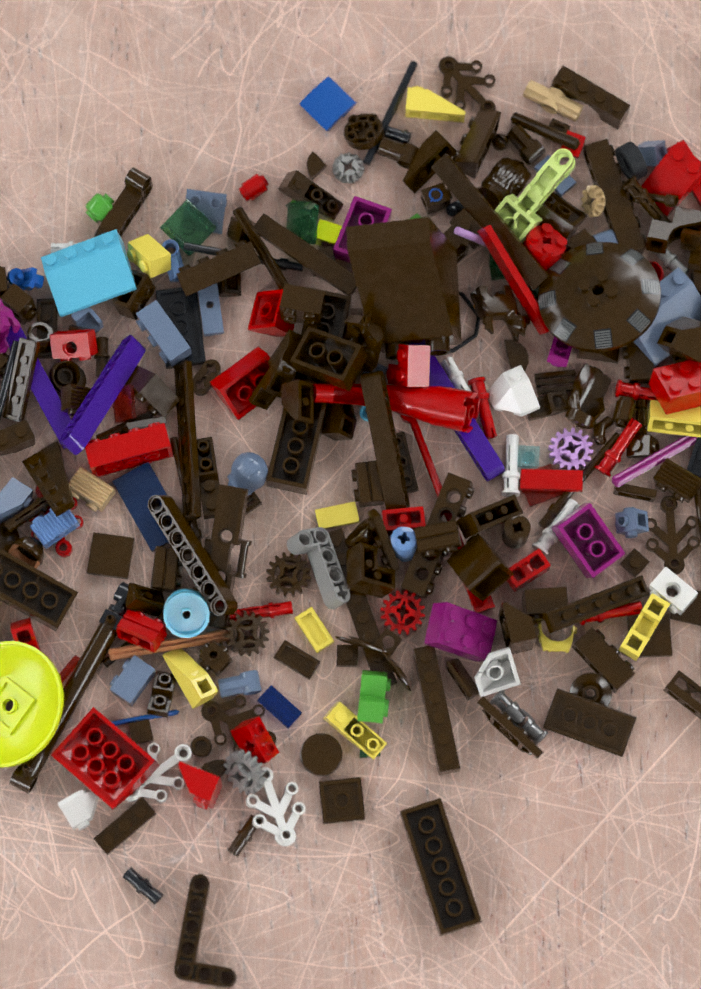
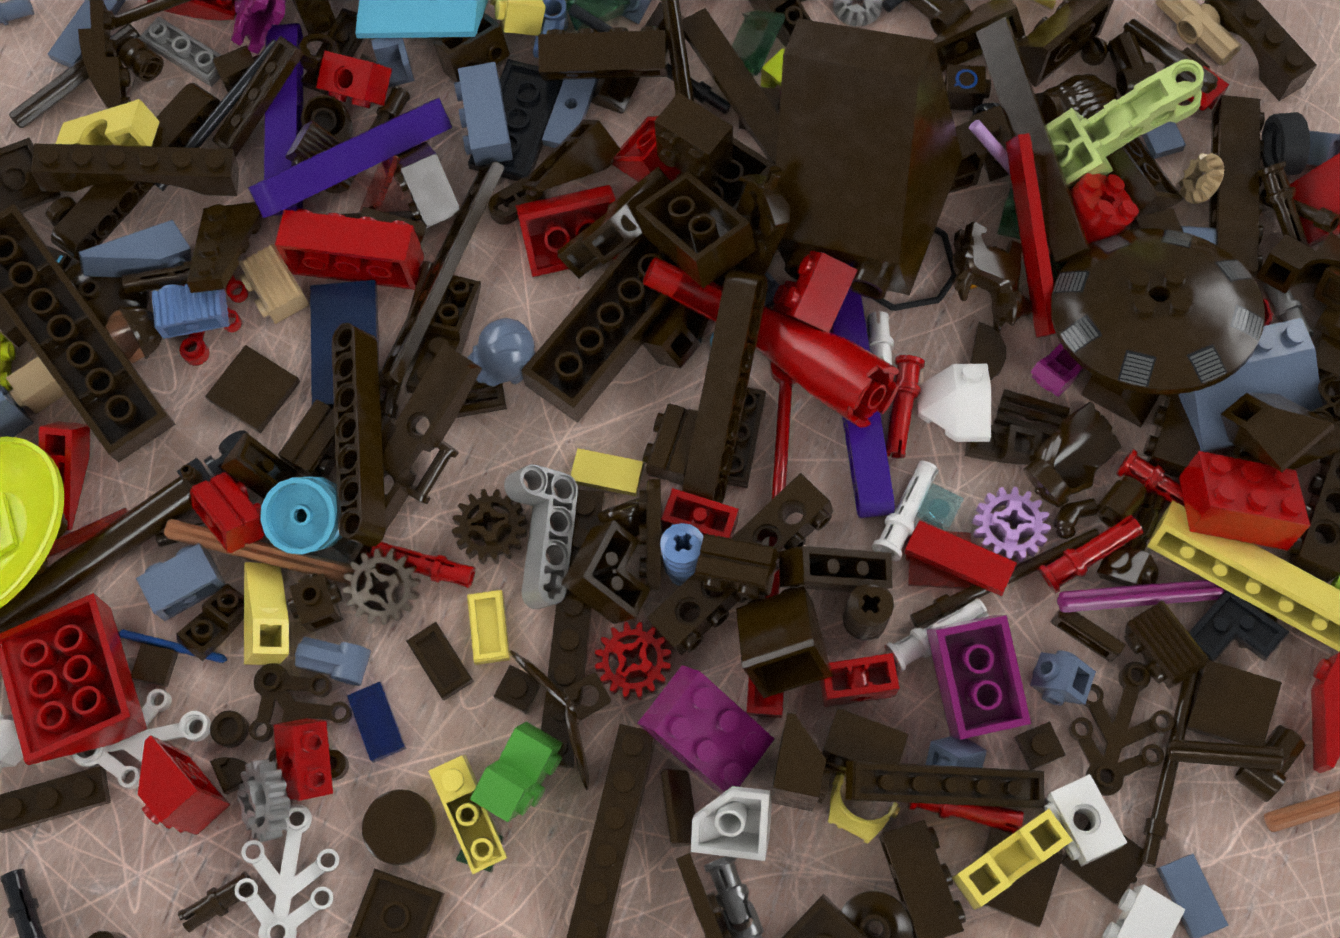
camera: 30 degrees right, 5 degrees down
dark brown slope [281,379,314,424] -> none
none -> dark brown slope [521,119,621,192]
none -> sand blue panel [925,736,987,768]

